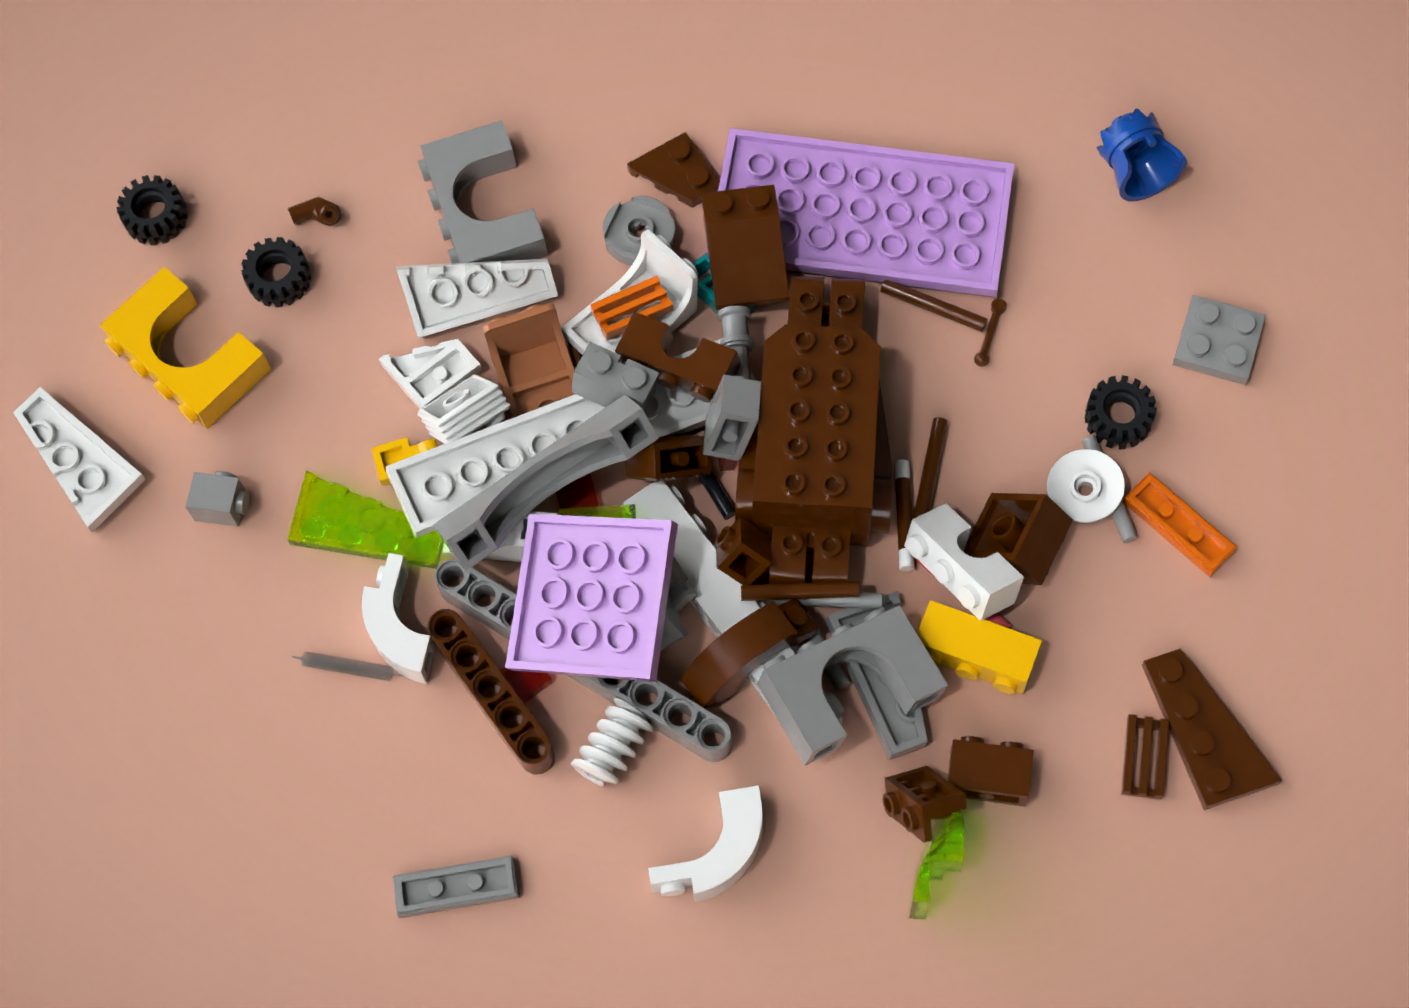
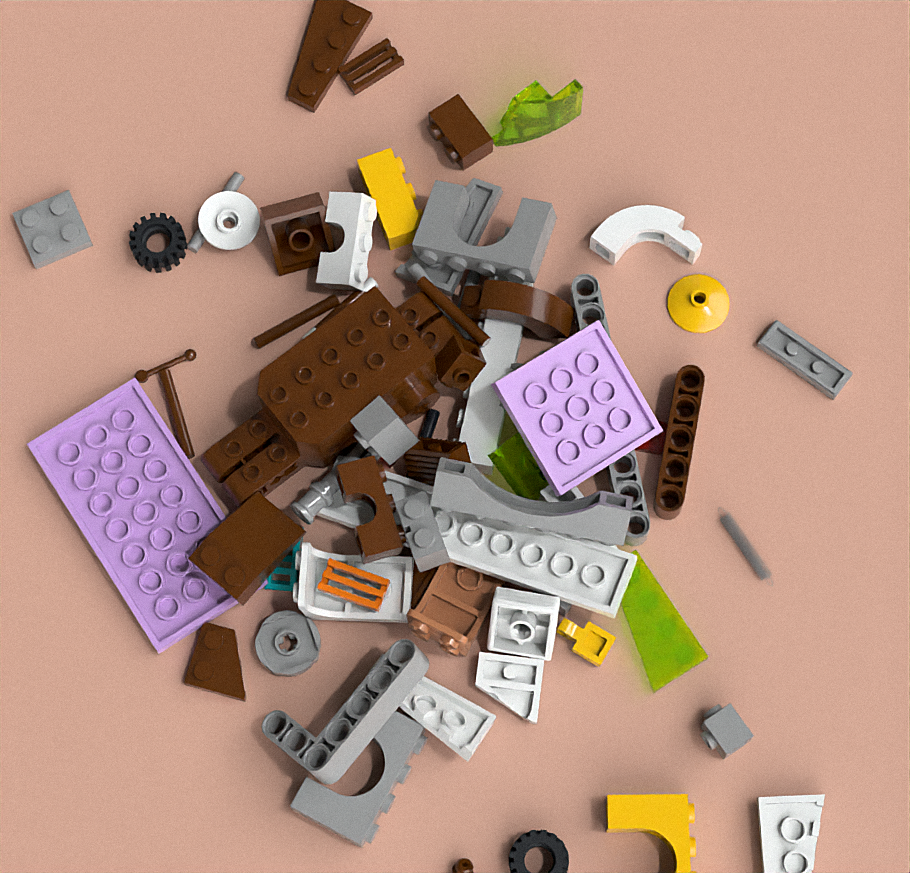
camera: 135 degrees left, 5 degrees up
white arch [362,553,436,684] -> none
white piece [571,698,654,787] -> none
reddish brown bracket [882,766,967,843] -> none
orange tile [1123,472,1238,577] -> none
none -> light grey beam [261,639,429,784]
none -> yellow dish [667,274,730,333]

